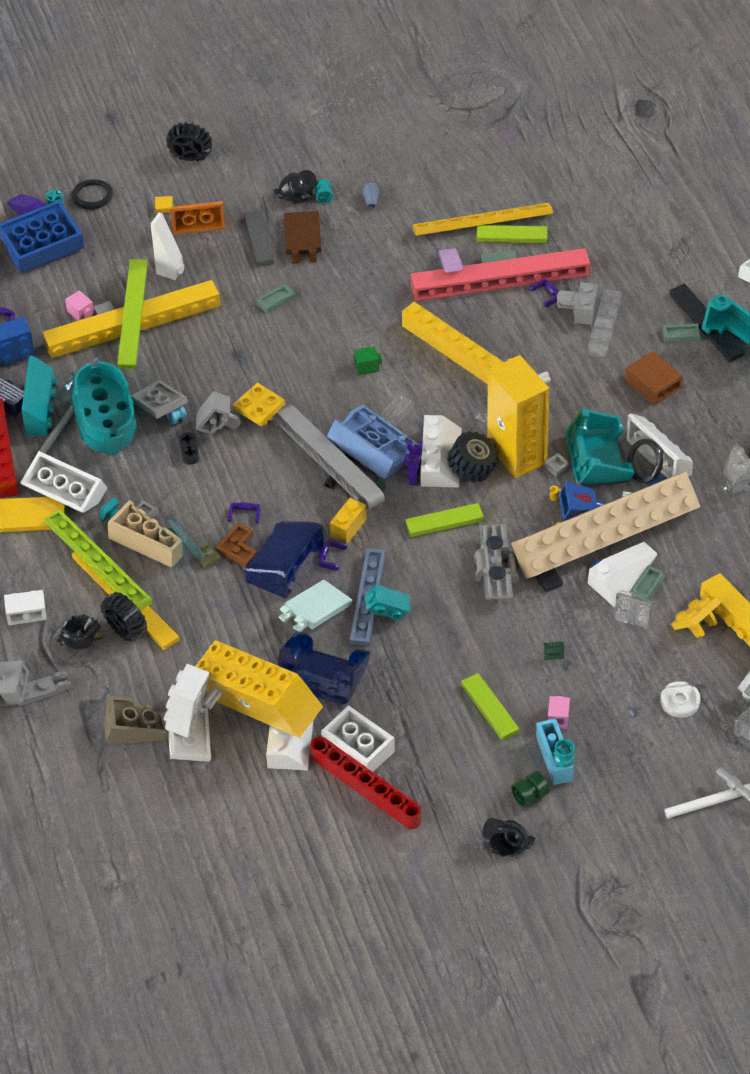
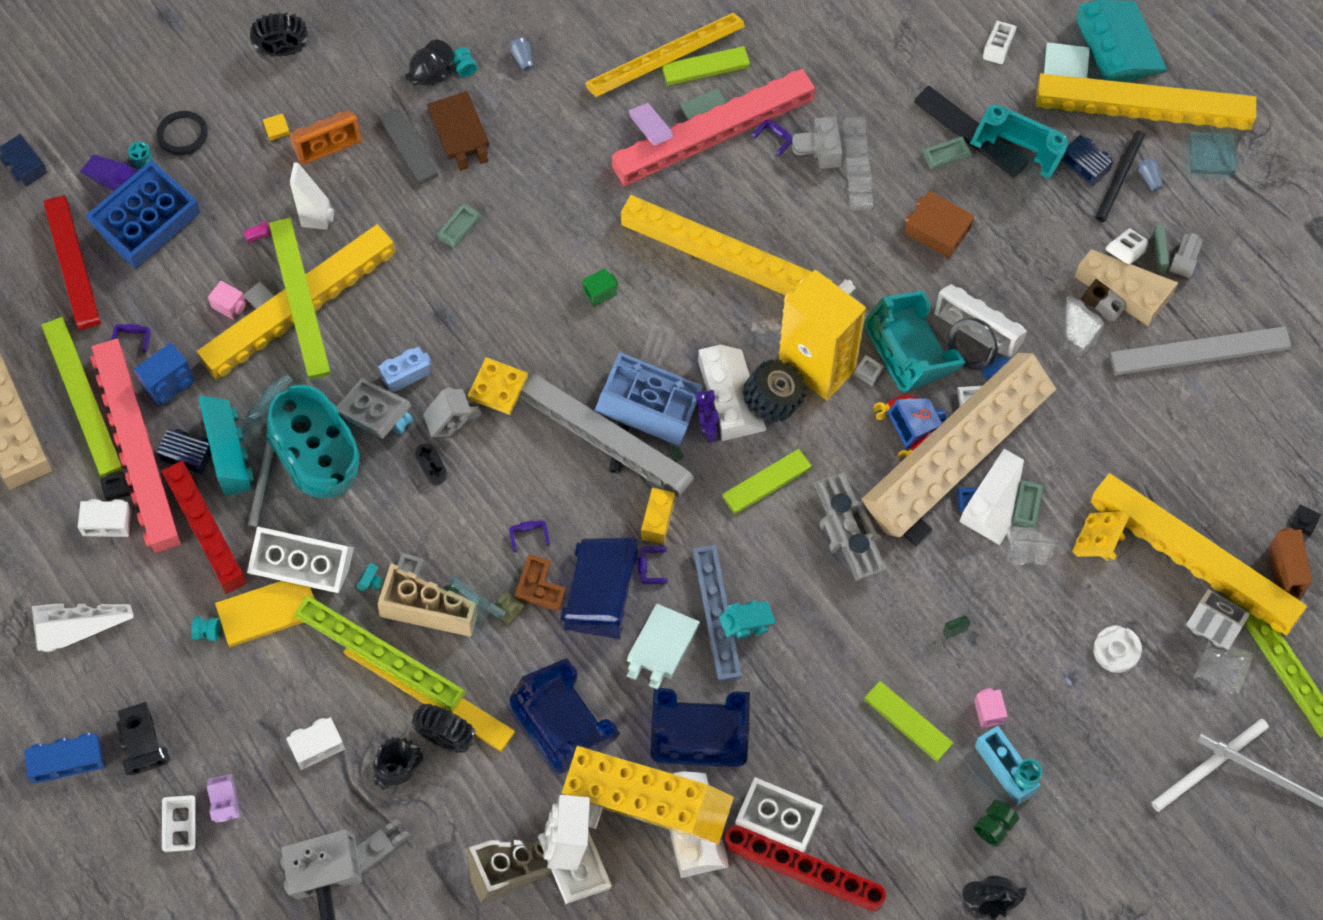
camera: 20 degrees left, 15 degrees up
none -> dark pink pin [243,221,271,244]
none -> light blue brick [378,347,432,393]
none -> clear blue windscreen [509,658,620,774]

